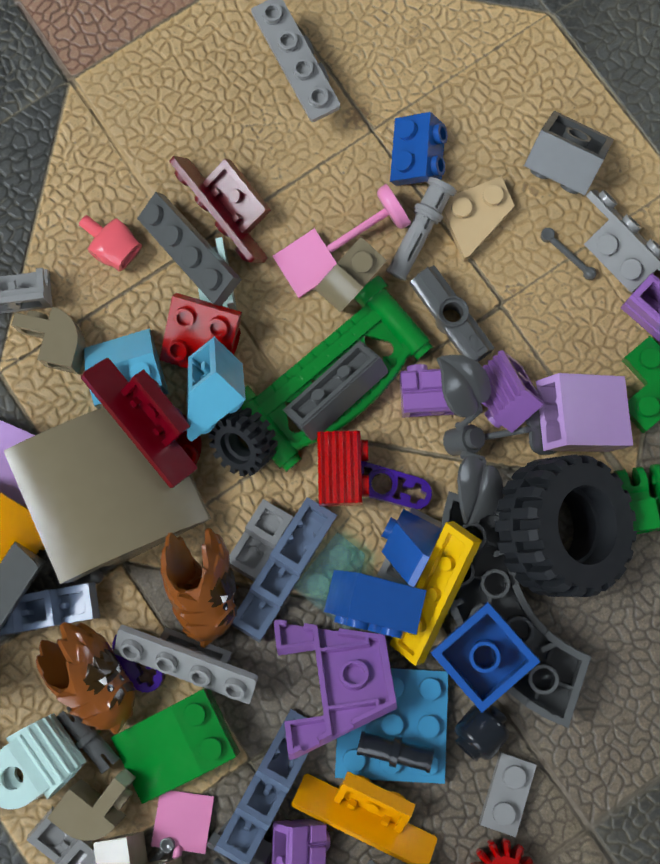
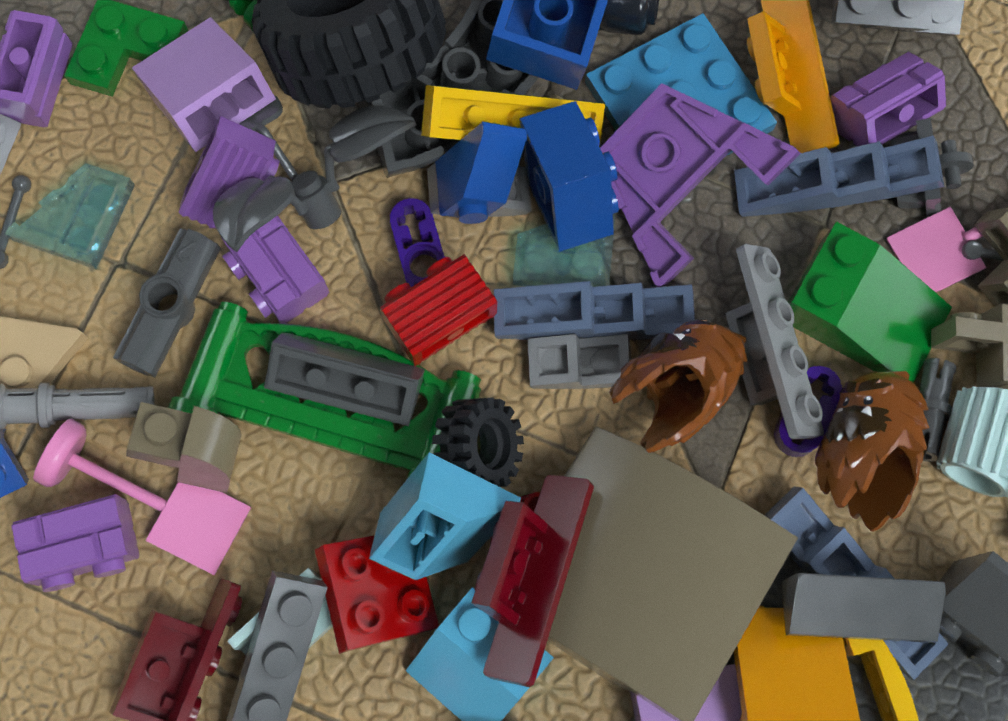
camera: 130 degrees left, 5 degrees down
black pin [357,731,435,773] -> none
none -> clear light blue wing [5,163,135,270]
none -> medium lavender brick [11,494,140,592]

